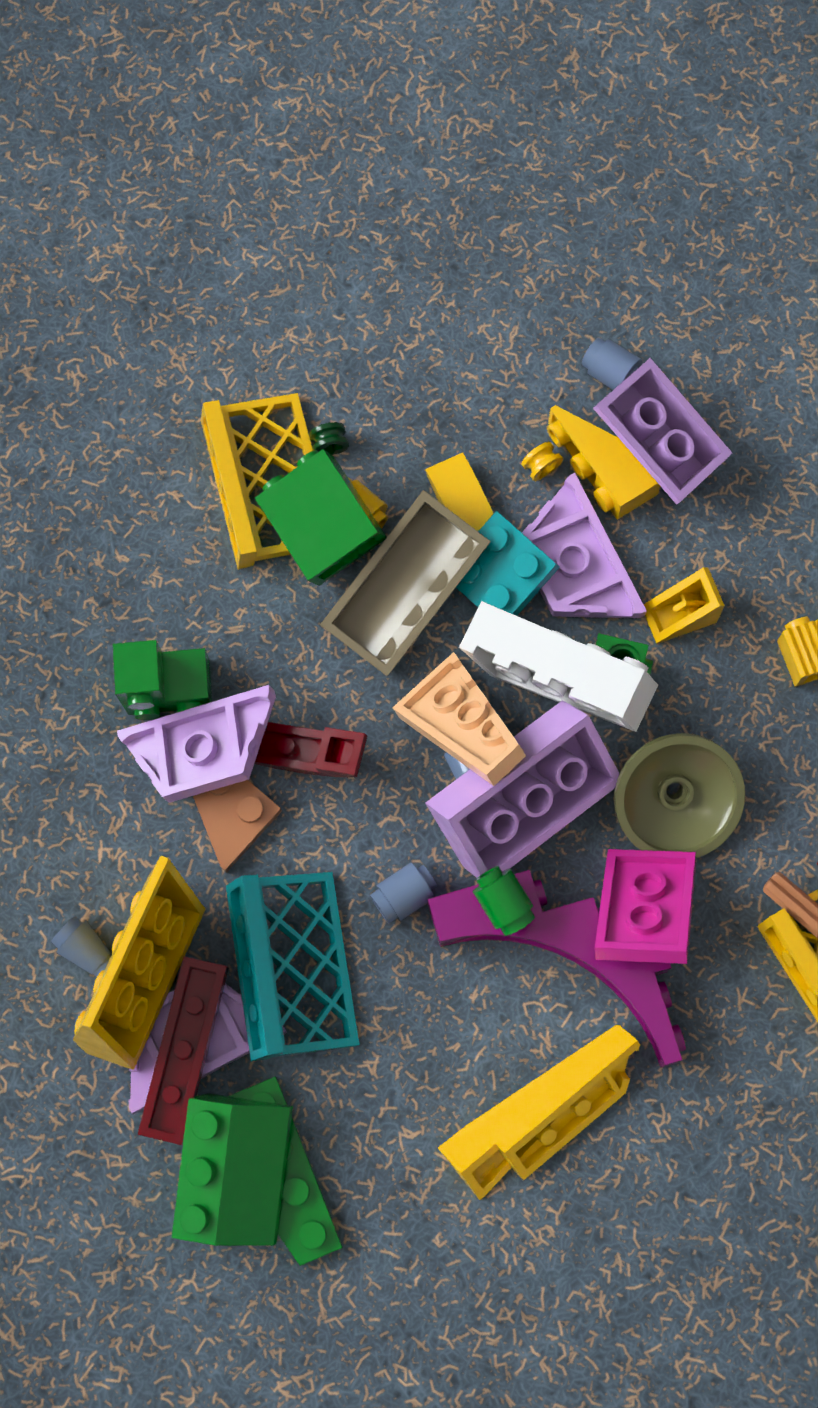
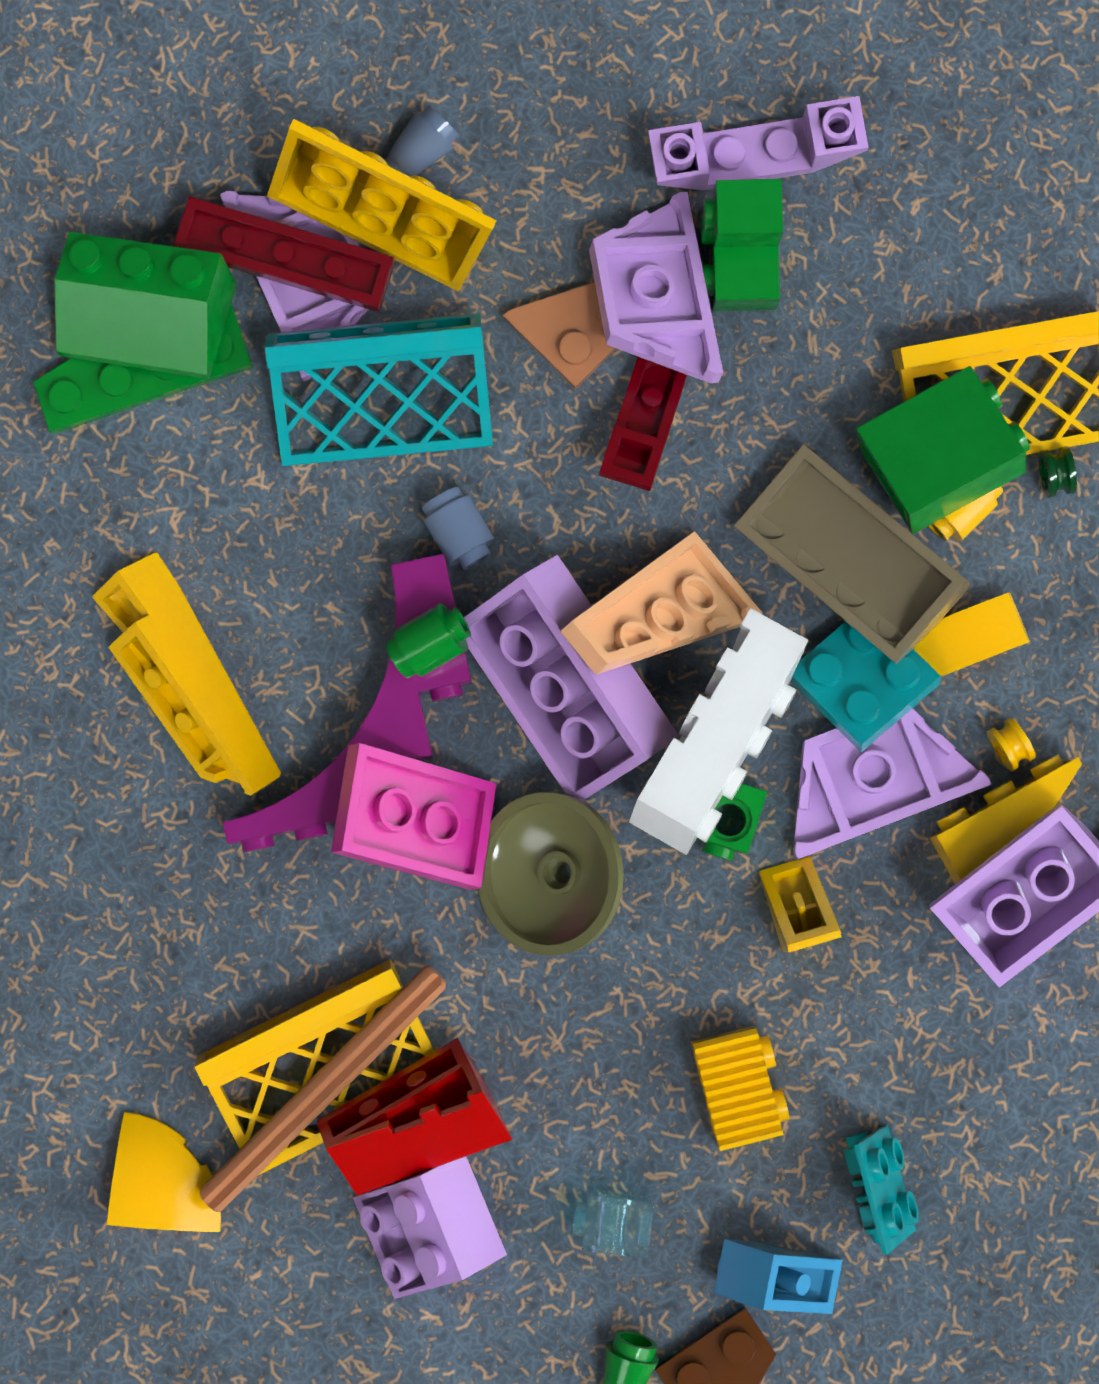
camera: 90 degrees right, 10 degrees up
none -> lavender slope [648,96,869,191]

